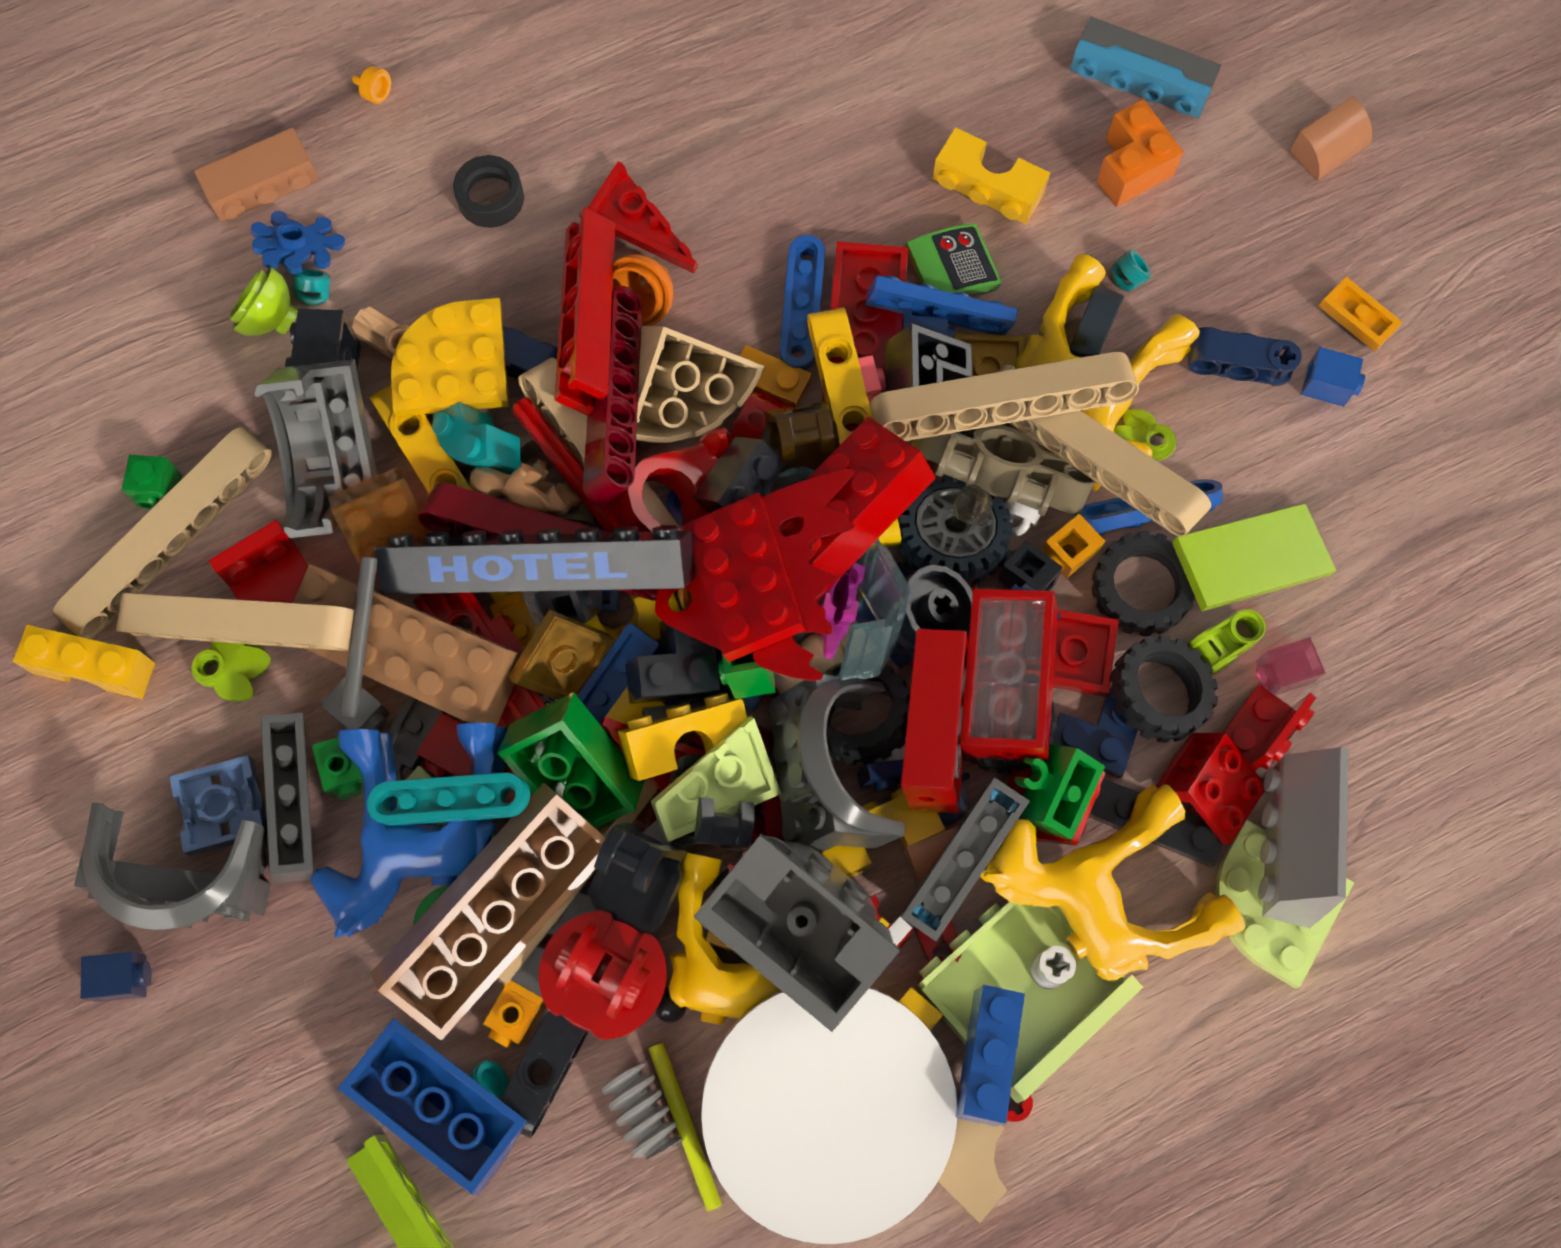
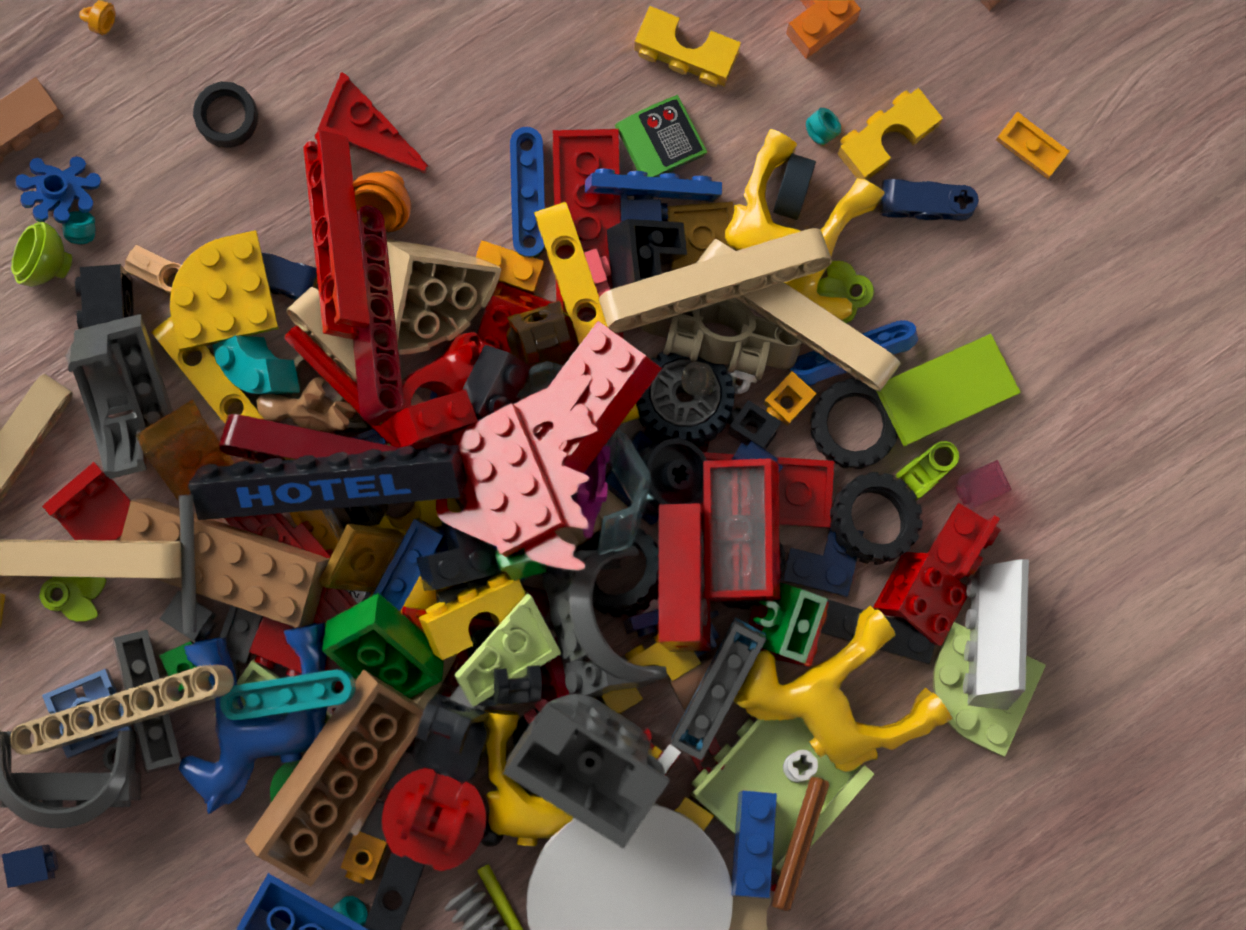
camera: 10 degrees left, 10 degrees up
blue brick [1301,347,1365,407] -> none
none -> tan beam [10,665,234,755]
none -> red piece [390,389,478,447]
none -> dark orange axle [771,777,829,911]
none -> yellow arch [838,87,943,180]

